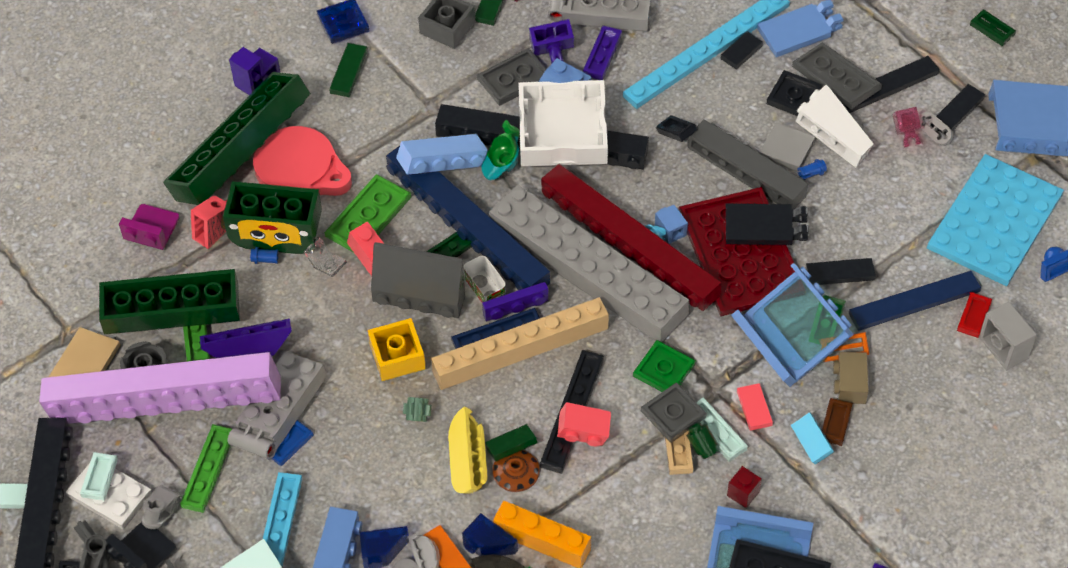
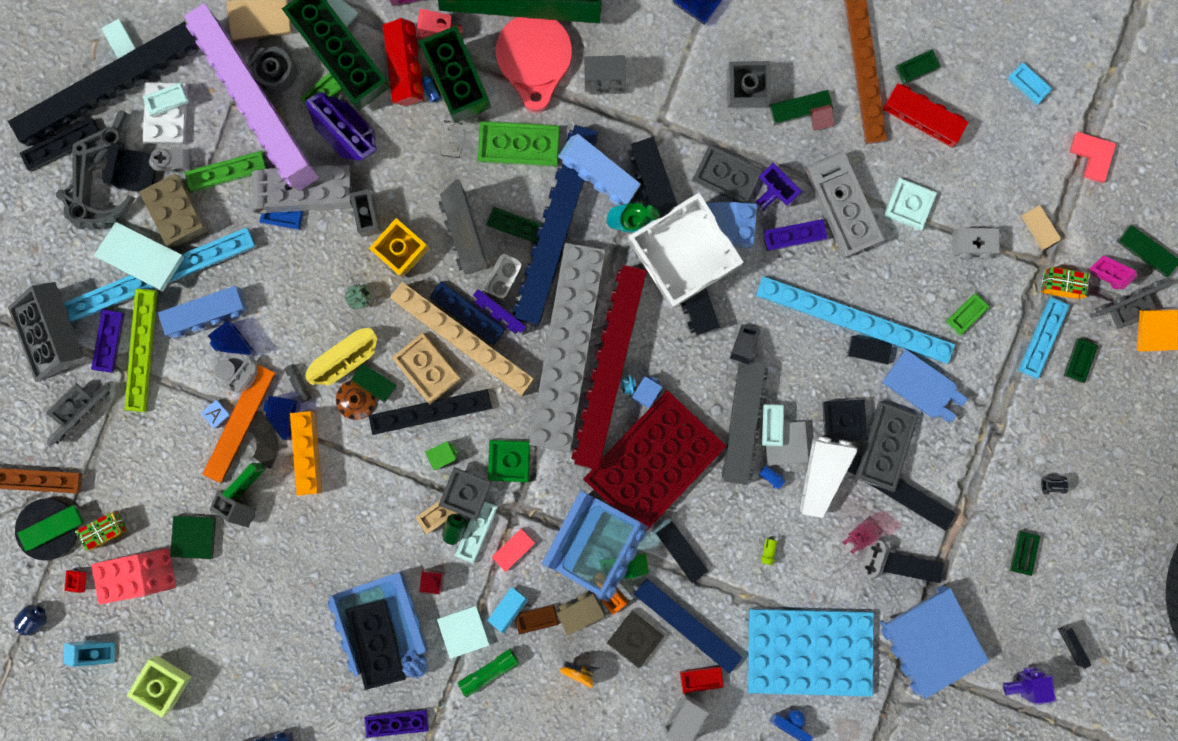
camera: 60 degrees right, 30 degrees up
dark green tile [329,43,368,98] -> none
coral brick [347,221,384,276] -> none
coral brick [557,402,611,446] -> none
black tile [725,203,809,245] -> none
none -> dark tan brick [139,173,209,249]
none -> dark grey axle [284,364,311,403]
none -> dark grey brick [350,189,382,237]
none -> red brick [383,18,424,106]
none -> tan tile [391,332,461,405]
none -> medium blue gear [402,651,428,679]
none -> bright green brick [425,441,459,471]
none -> light aqua tile [437,605,490,659]
none -> green axle [457,648,519,698]
none -> piece [559,661,599,689]
none -> dark grey brick [584,55,626,95]
none -> clear smoke tile [607,610,664,669]
none -> lime pin [760,539,778,565]
none -> light aqua tile [762,404,784,446]

